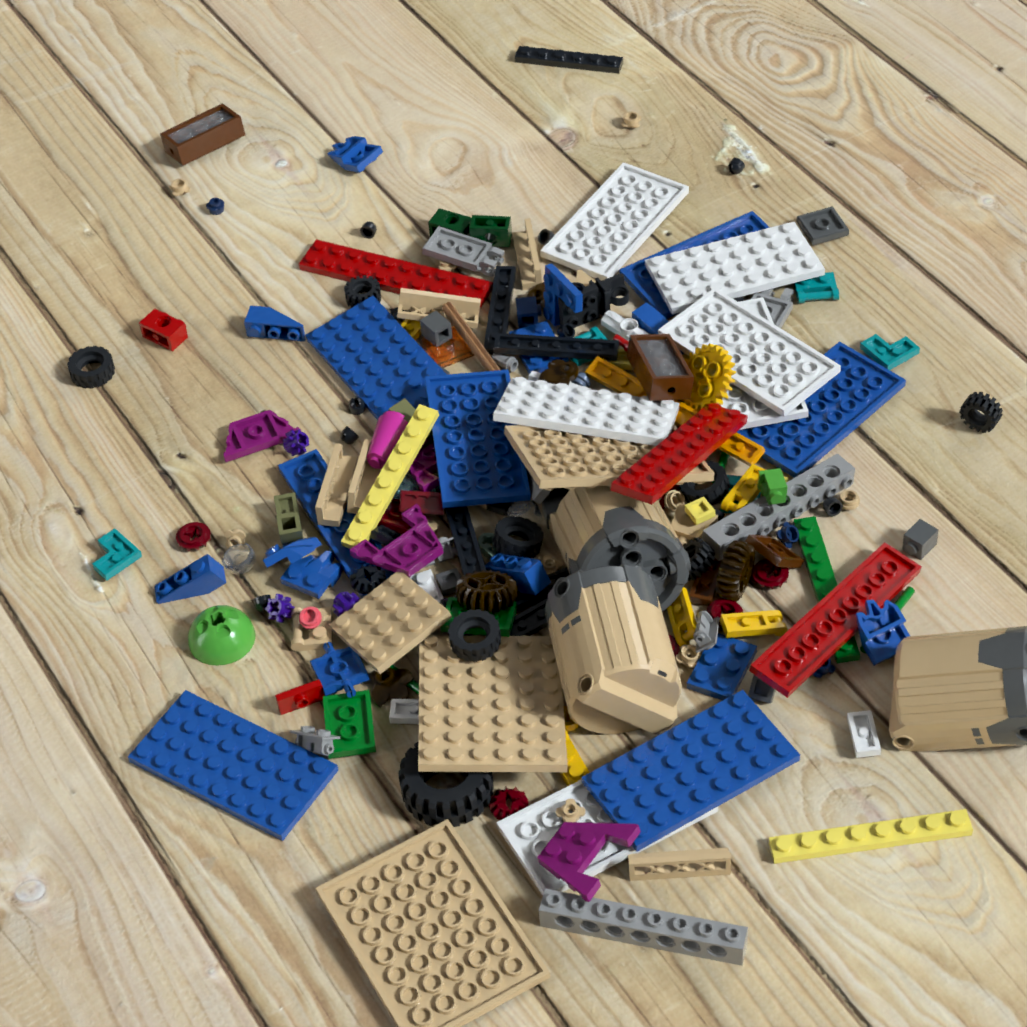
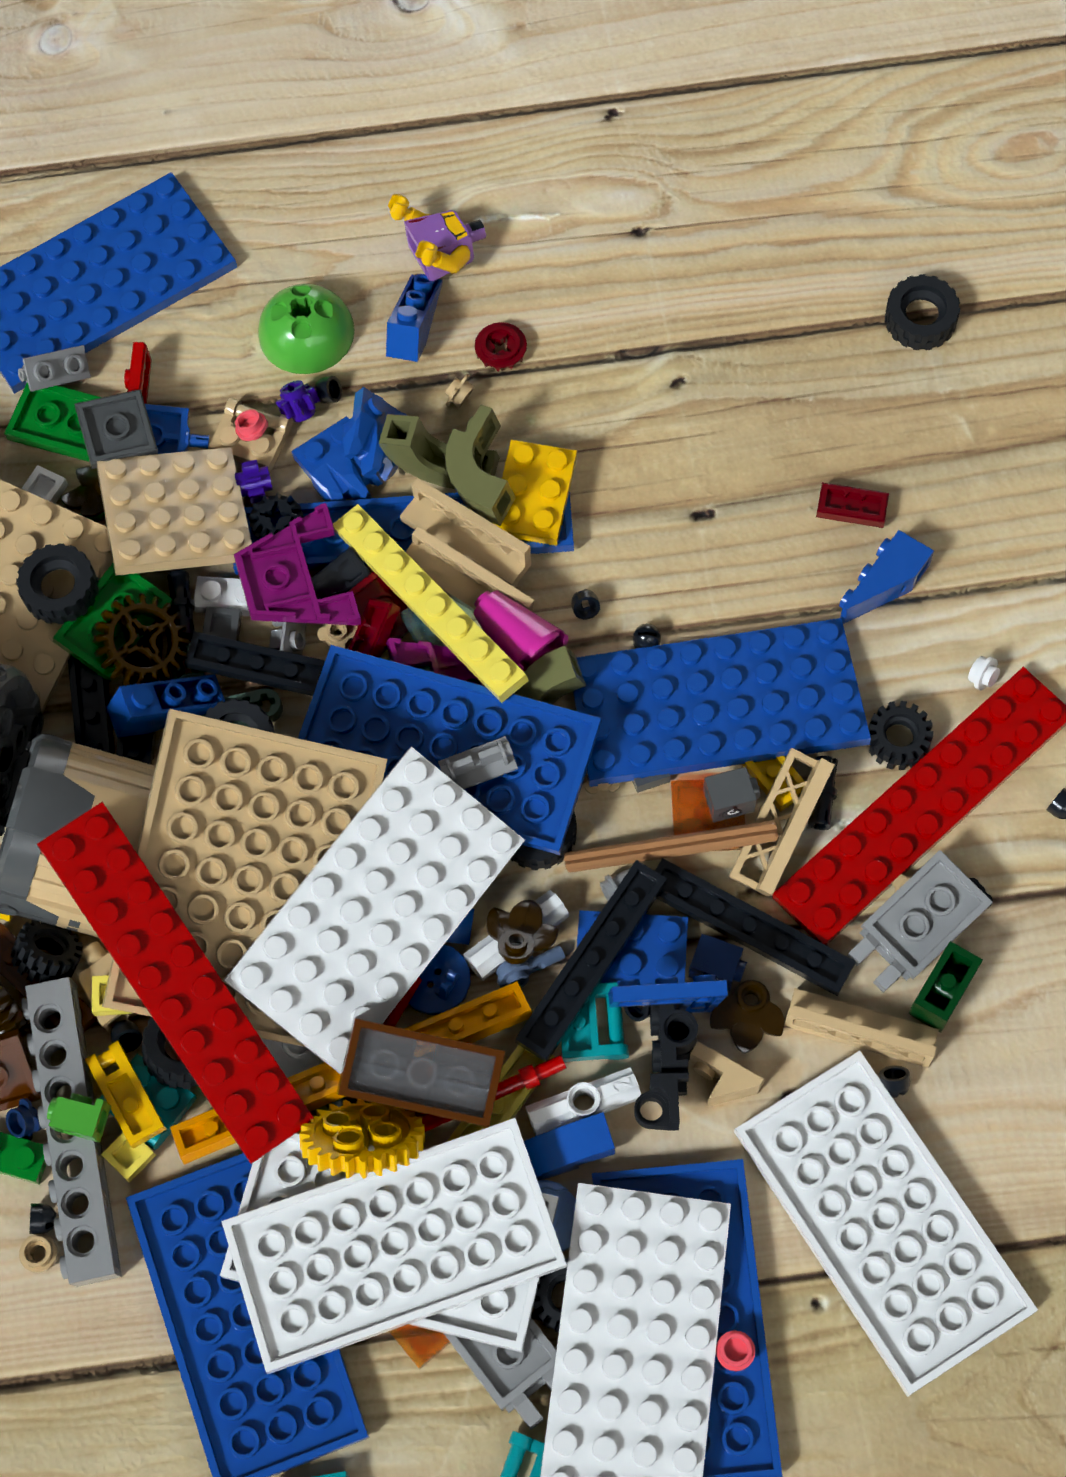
camera: 115 degrees right, 20 degrees up
teal plate [92,528,142,581] -> none
red brick [139,309,188,352] -> none
clear hair [222,543,256,575] -> none
magenta wing [223,410,301,462] -> none
dark purple gear [282,429,309,456] -> none
dark green brick [428,208,472,237] -> none
none -> dark grey plate [75,389,158,469]
none -> torso [388,194,486,281]
none -> light grey hinge [438,736,518,789]
none -> olive arch [445,405,516,526]
none -> yellow plate [493,440,577,546]
none -> coral plate [716,1330,755,1372]
none -> dark red plate [816,482,889,528]
none -> white plate [968,656,1000,690]

